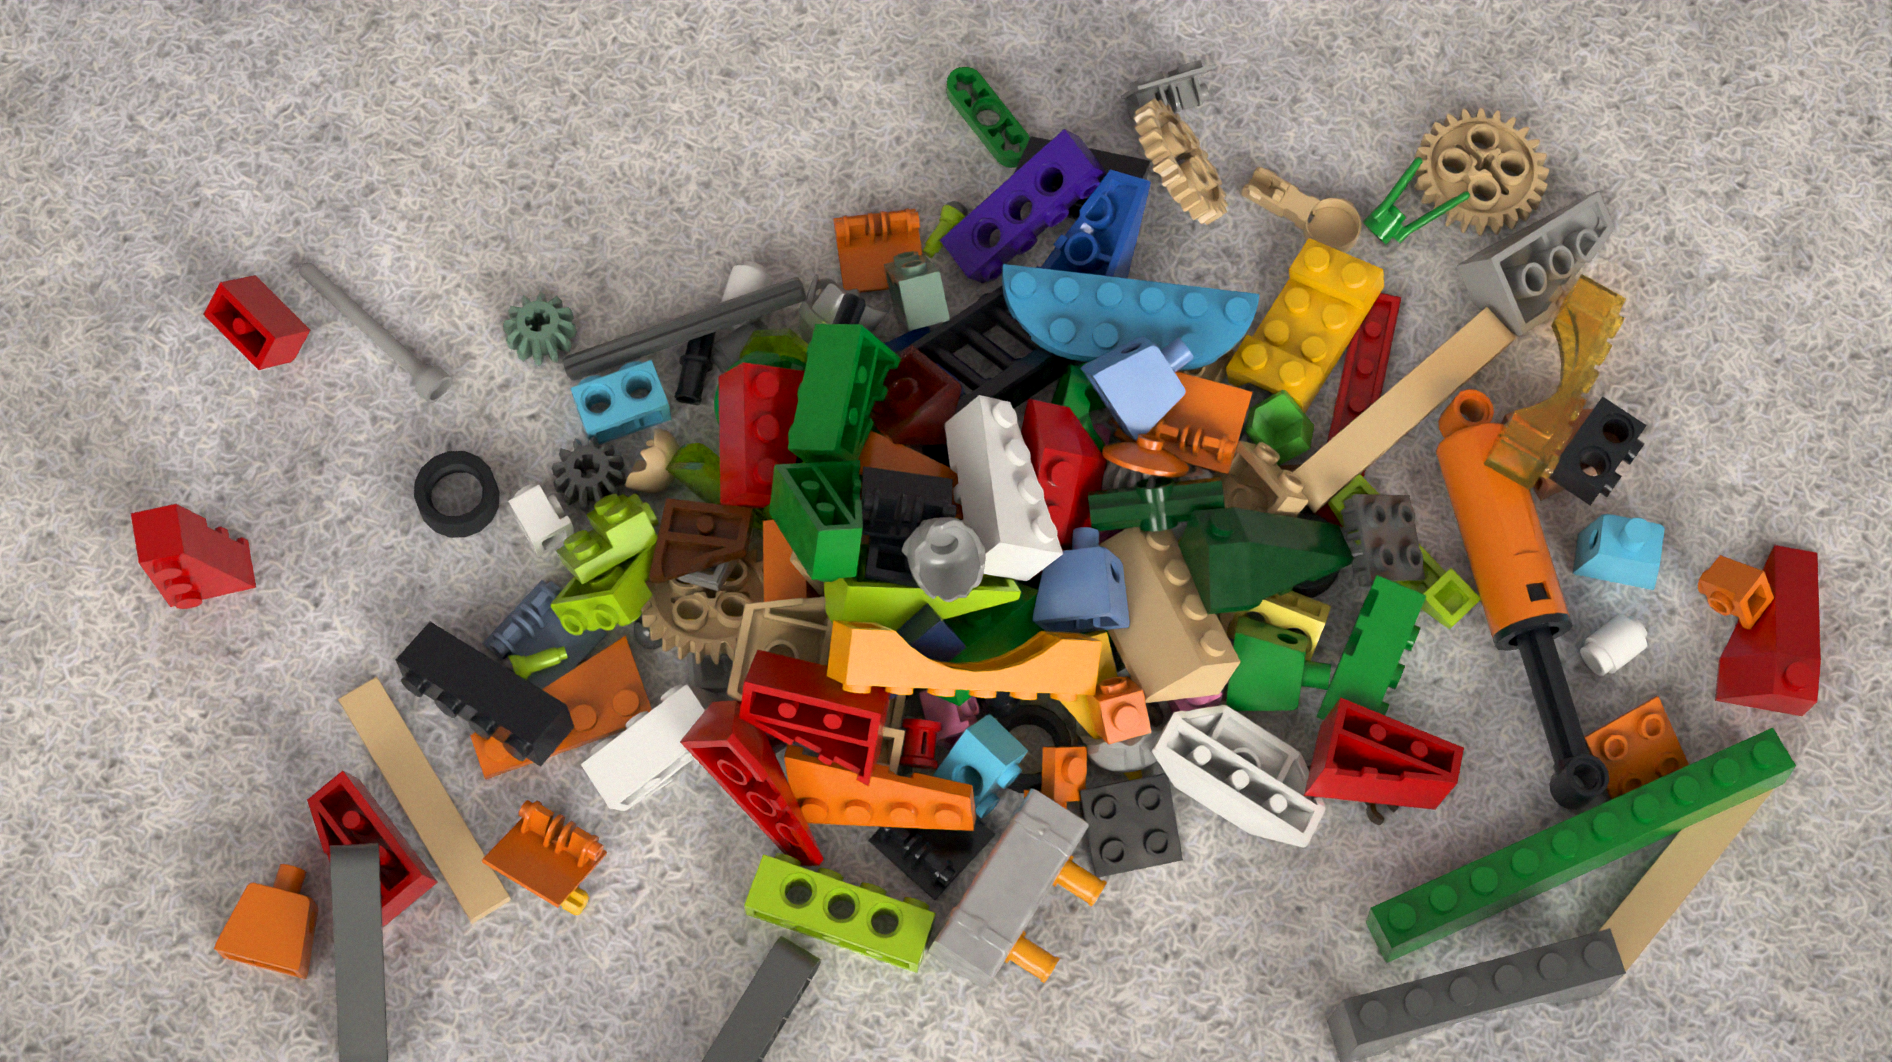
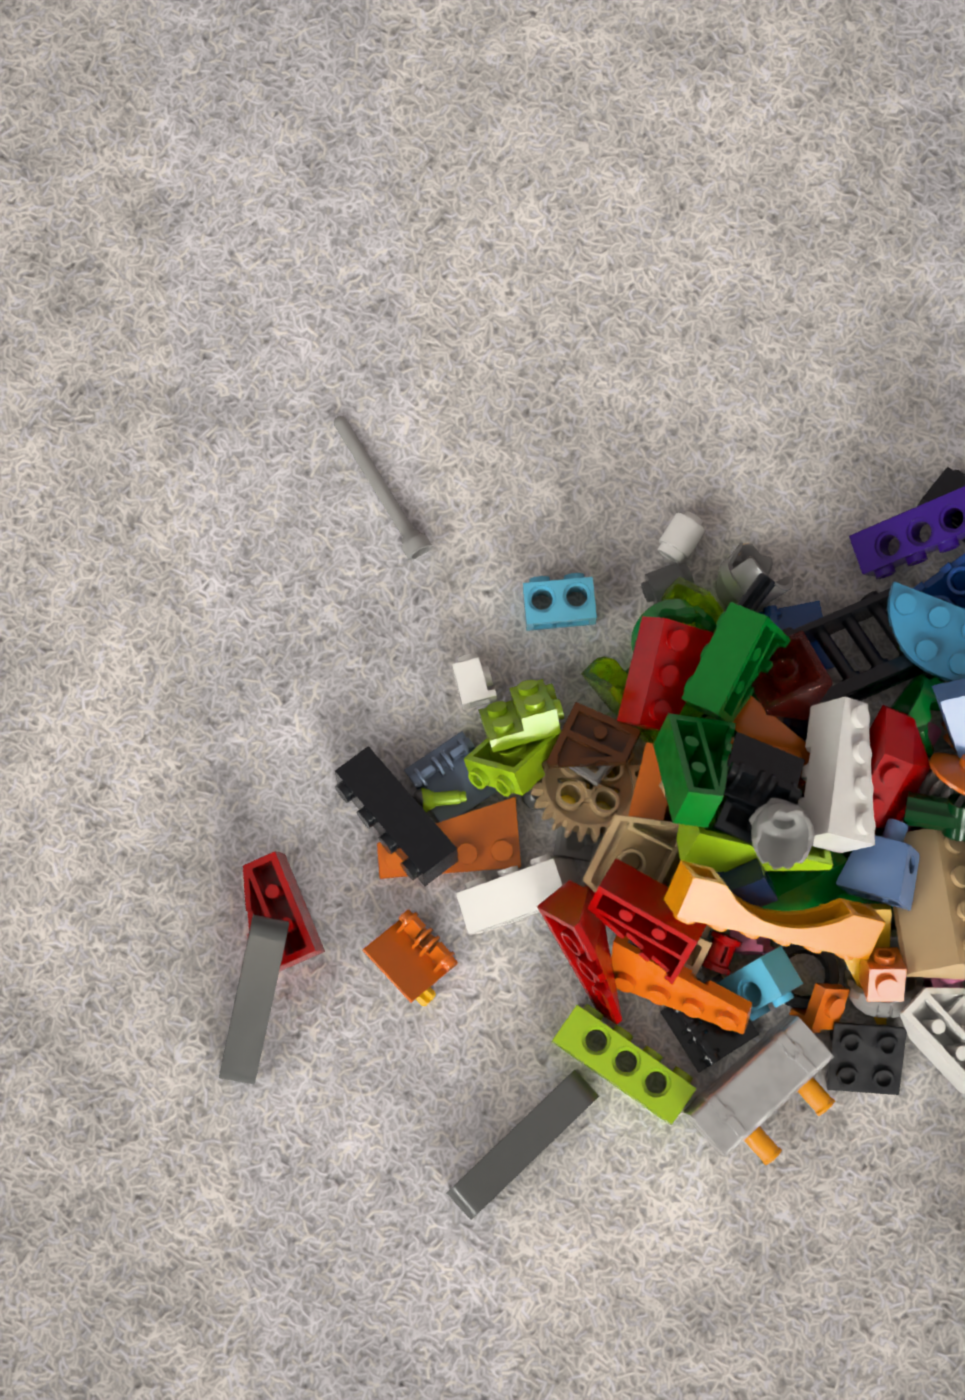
camera: 20 degrees right, 10 degrees up
red wedge [131,504,256,609] -> none
red brick [203,275,311,370] -> none
orange torso [214,864,318,979] -> none
tan tile [338,677,511,924] -> none
black tyre [414,451,500,538] -> none
sand green gear [503,291,577,367] -> none
dark grey gear [552,436,626,512] -> none
dark grey axle [563,277,806,380] -> none
tan hair [625,428,681,493] -> none
black axle [674,332,716,405] -> none
orange hinge [833,208,923,293] -> none
sand green brick [883,251,950,331] -> none
lime piece [922,201,968,258] -> none
green beam [946,67,1030,168] -> none

